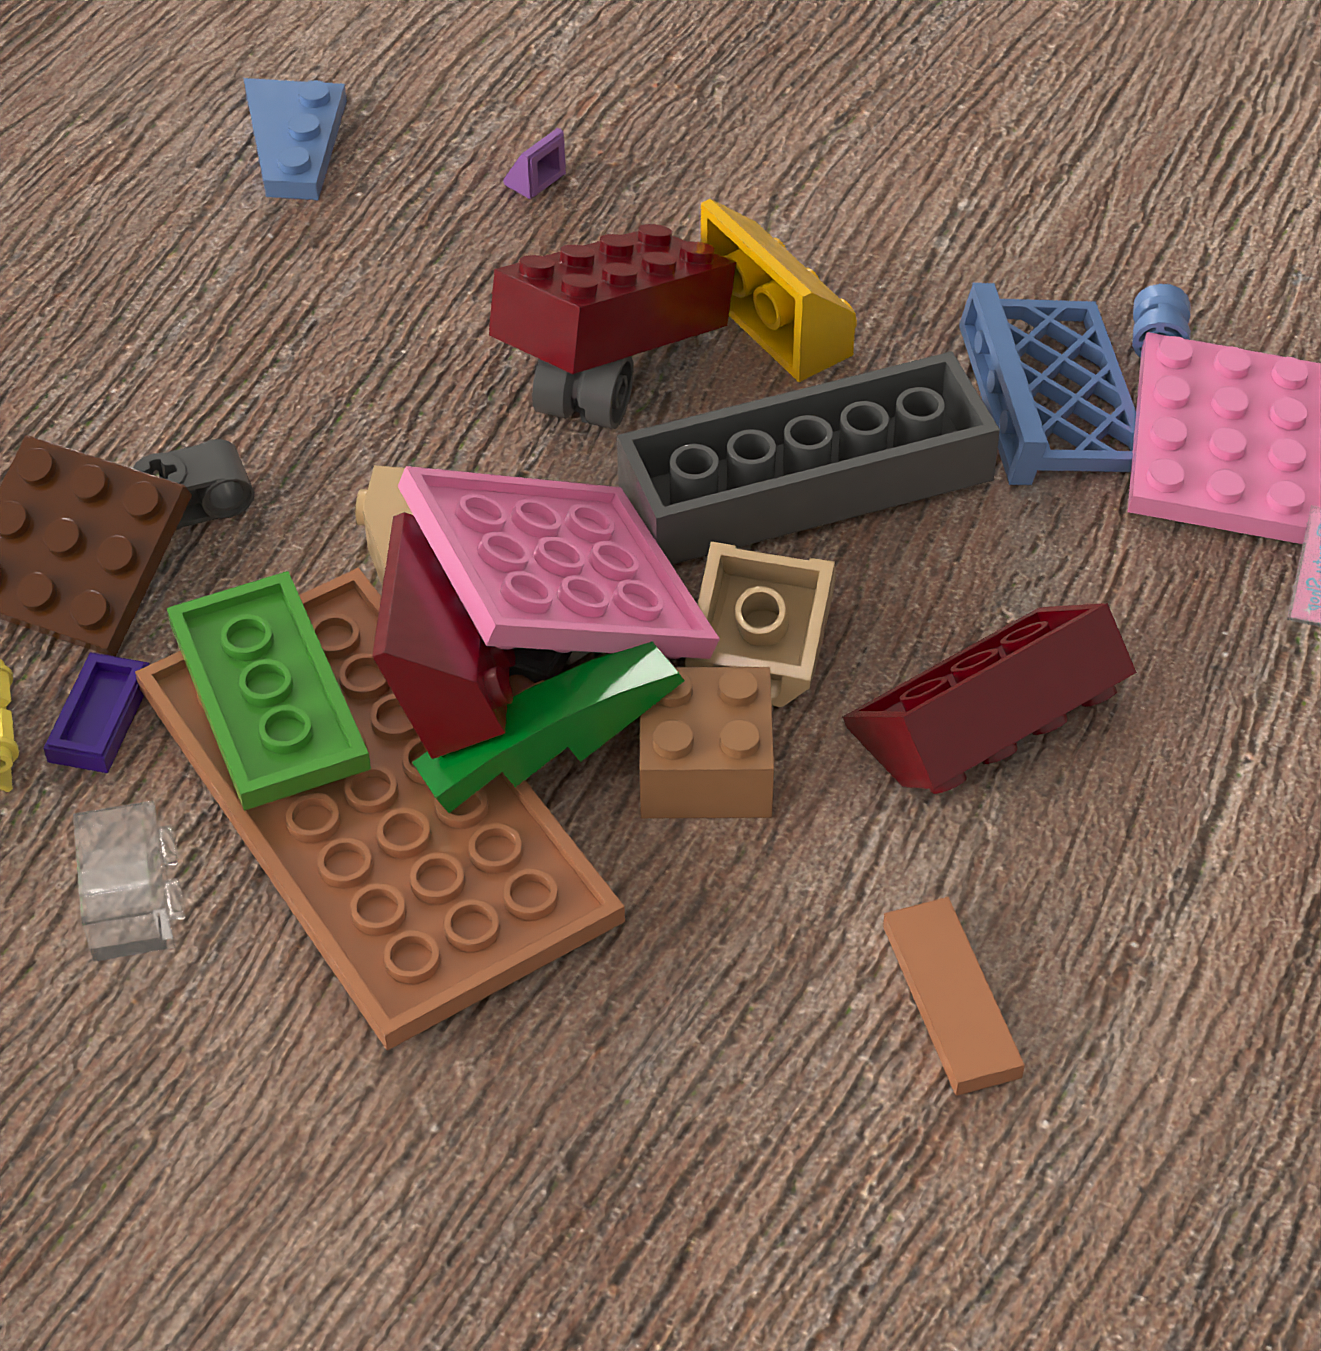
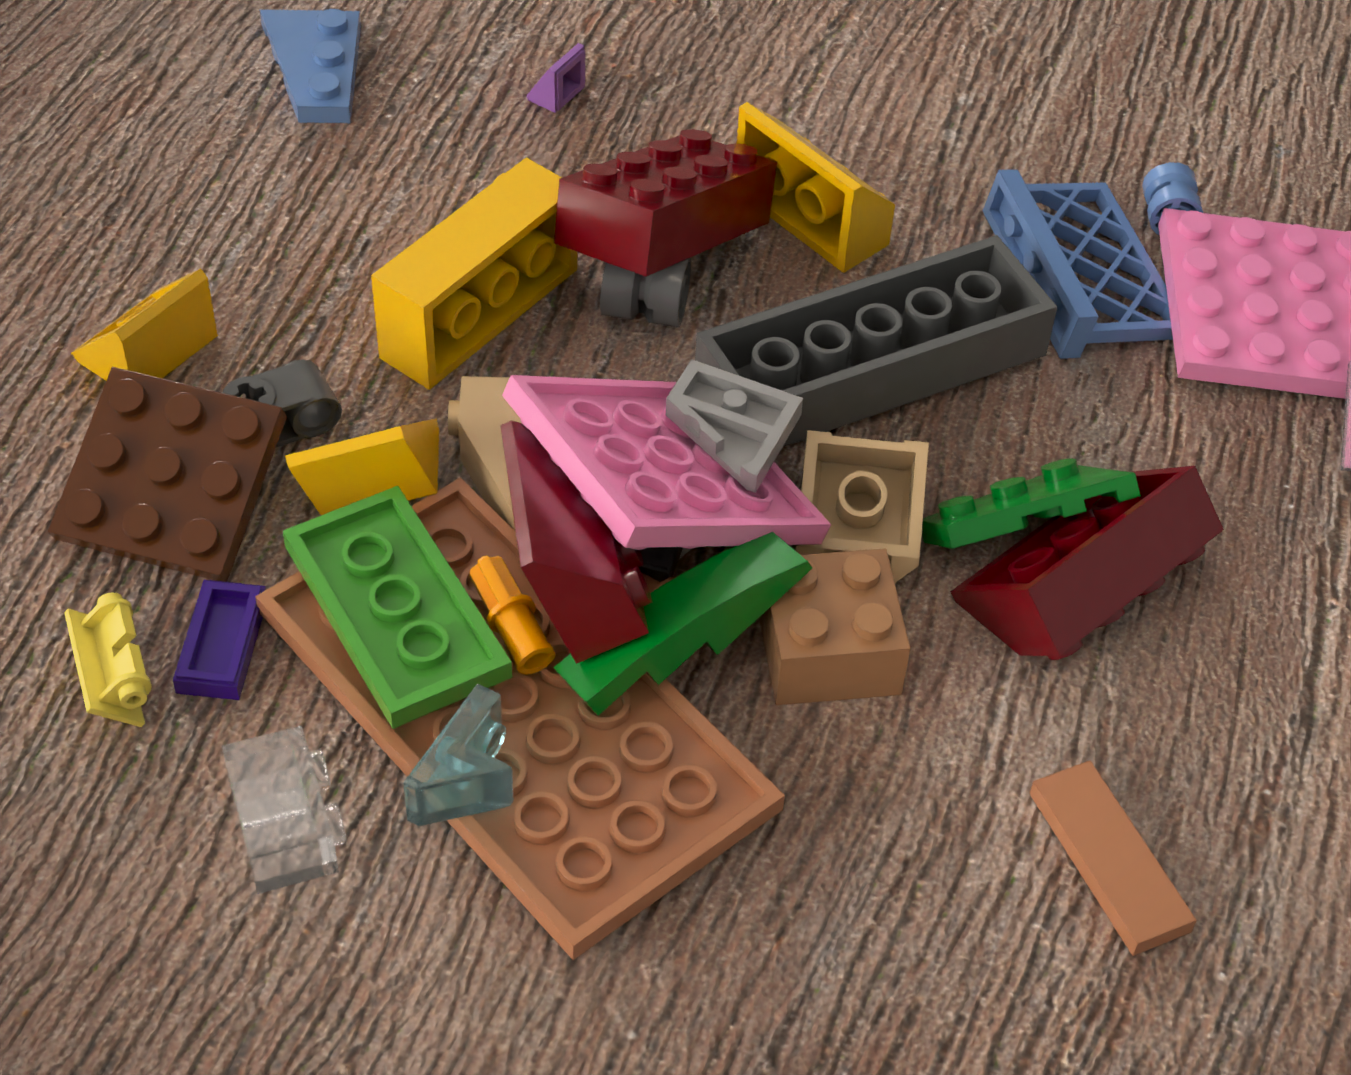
camera: 10 degrees left, 0 degrees up
none -> yellow slope [71,268,218,381]
none -> yellow slope [285,418,439,515]
none -> yellow brick [371,157,578,390]
none -> clear light blue slope [403,683,514,826]
none -> light orange axle [470,555,556,675]
none -> light grey wing [666,359,803,493]
none -> green wing [922,458,1141,549]

